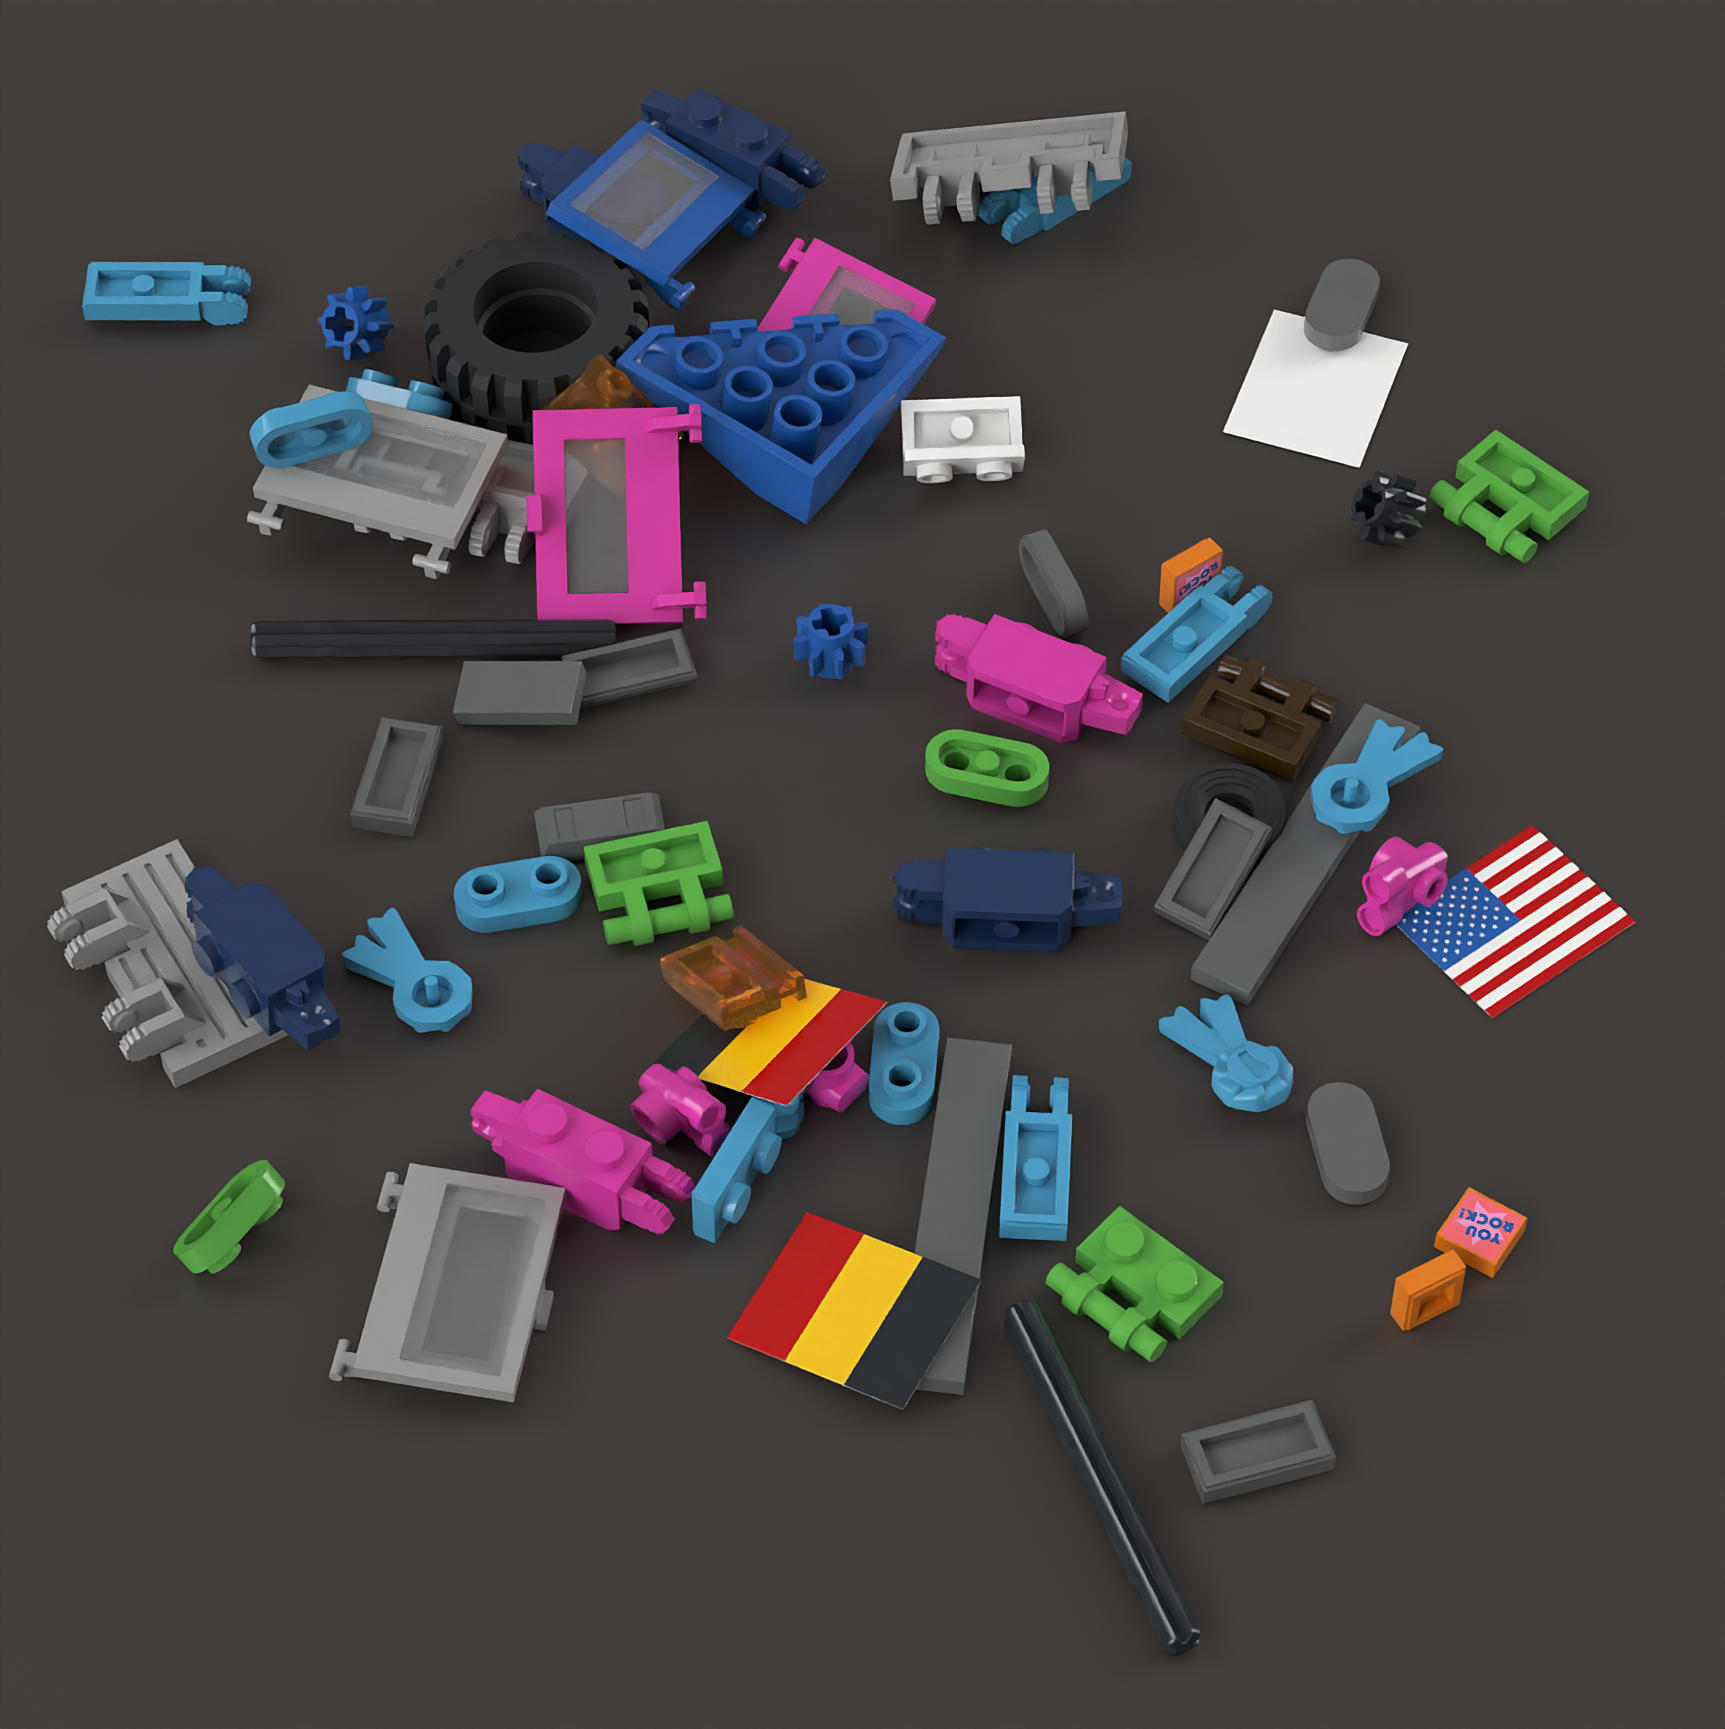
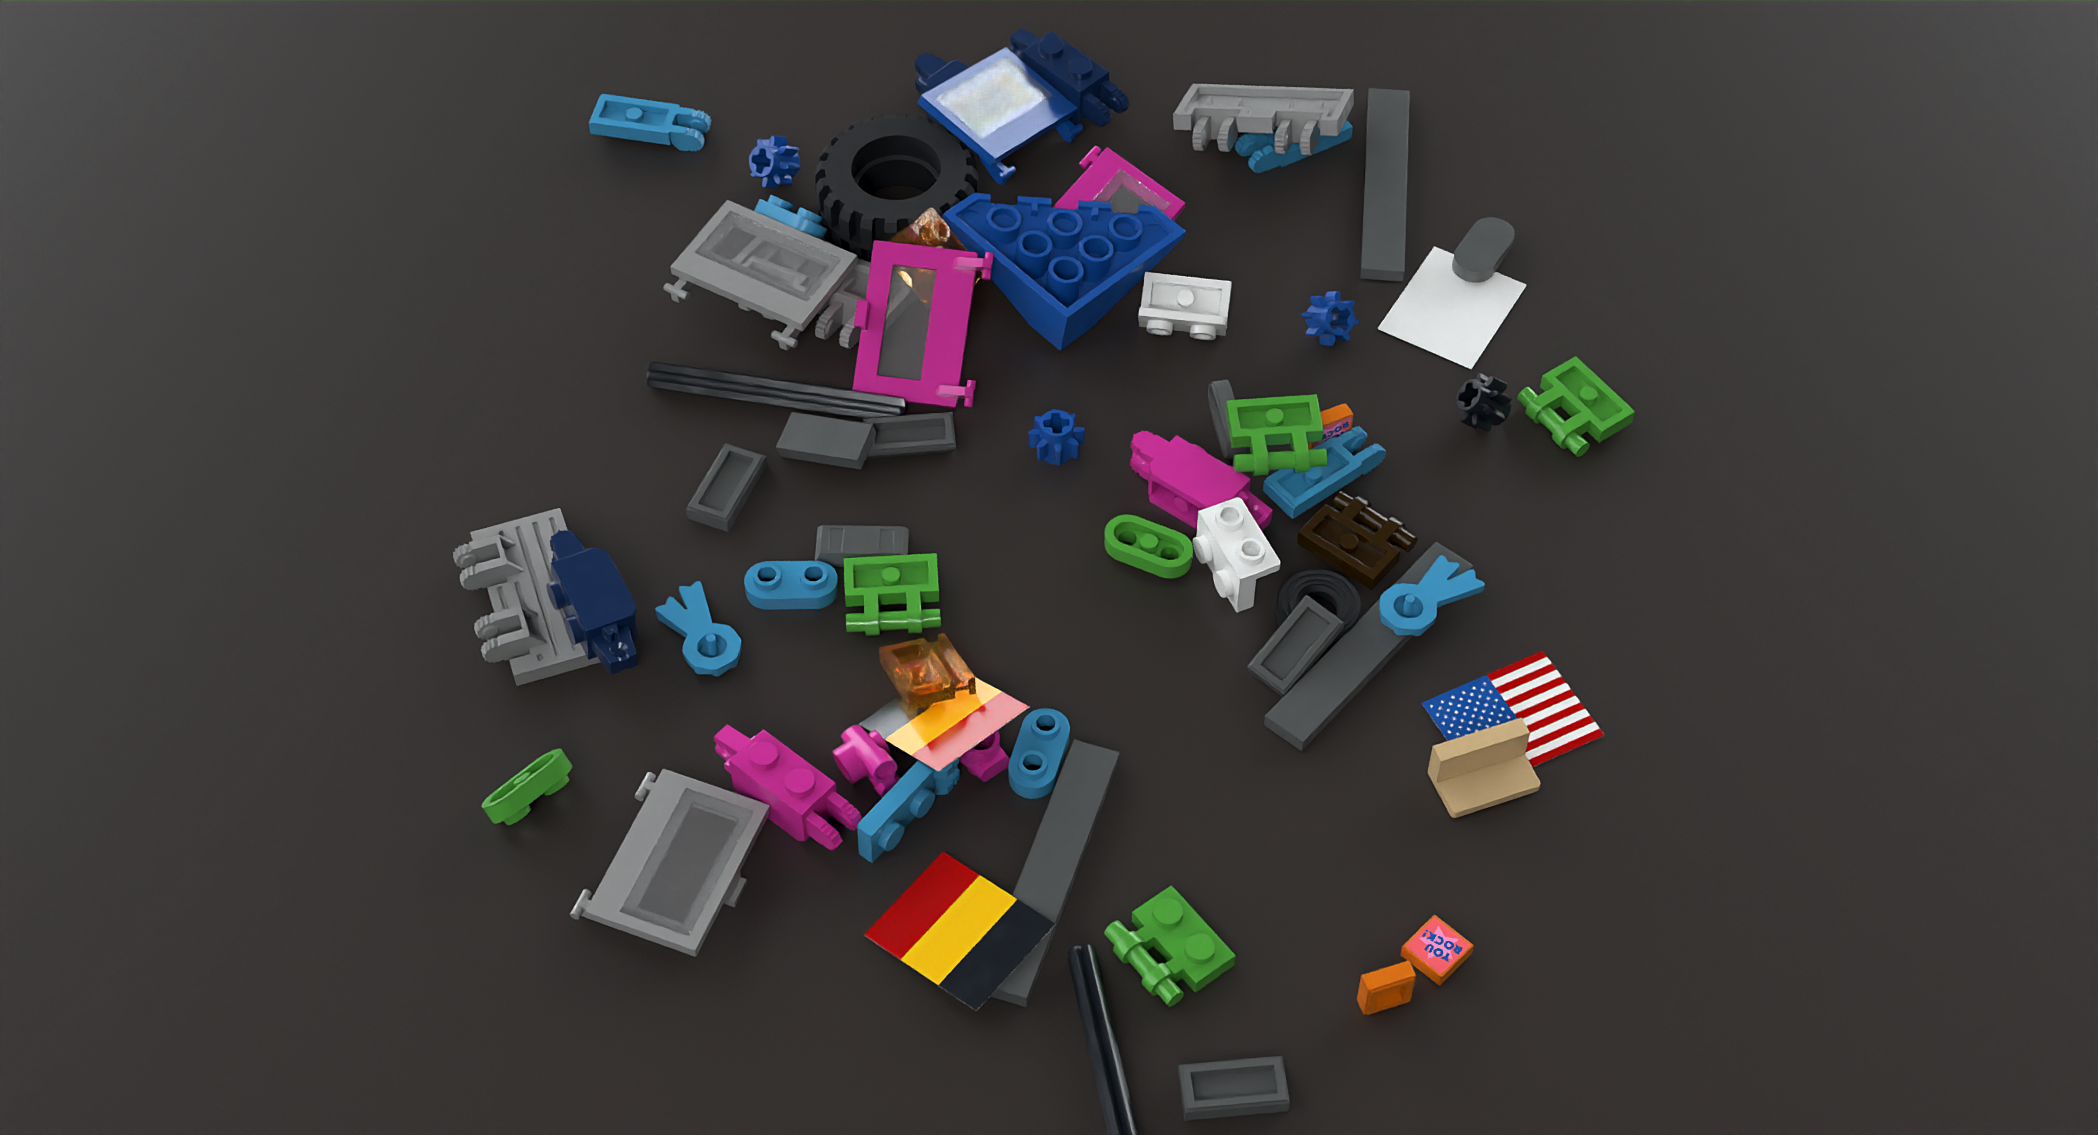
camera: 10 degrees right, 0 degrees up
dark azure plate [250,392,373,468] -> none
dark blue hinge [893,847,1122,953] -> none
dark azure hinge [999,1075,1072,1241] -> none
dark azure piece [1159,994,1293,1112] -> none
dark grey tile [1306,1082,1390,1205] -> none
dark pink plate [1357,837,1448,936] -> none
none -> white bracket [1192,497,1280,612]
none -> bright green plate [1225,394,1327,476]
none -> blue gear [1301,291,1359,346]
none -> dark grey tile [1360,88,1410,282]
none -> tan panel [1427,717,1540,818]

